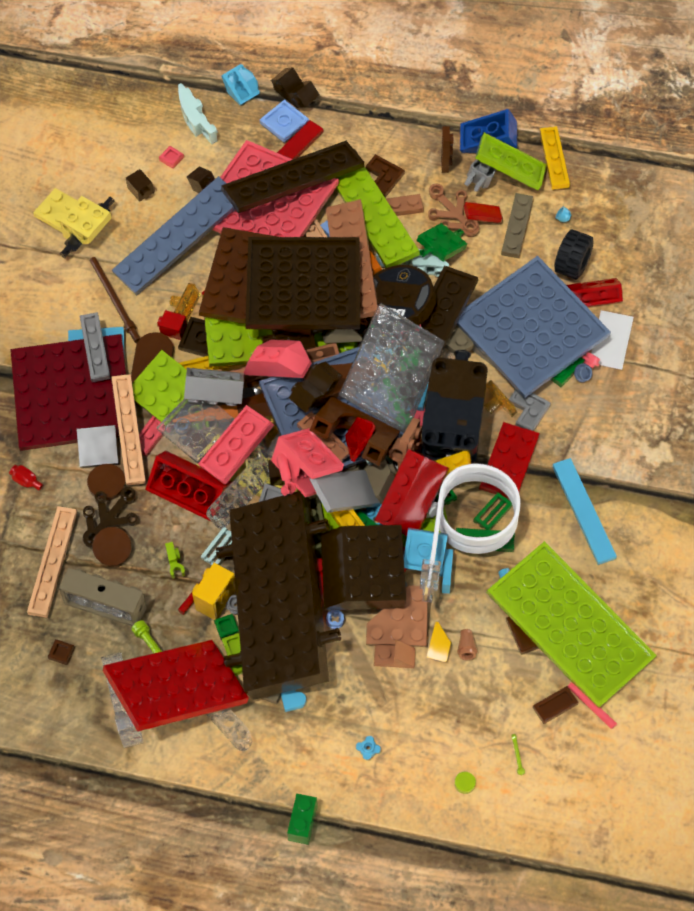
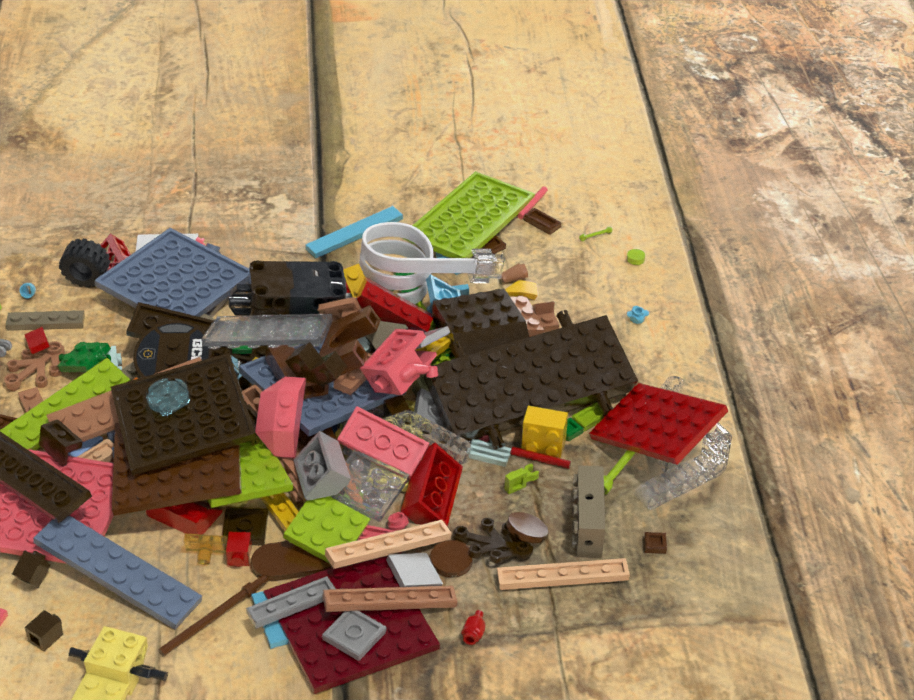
camera: 110 degrees left, 20 degrees down
green brick [287,793,318,845] -> none
red slope [345,417,375,462] -> none
none -> dark brown panel [39,419,83,466]
none -> clear light blue plate [146,378,190,416]
none -> nougat tile [322,586,458,612]
none -> light grey tile [322,611,386,661]
none -> coral plate [387,512,409,531]

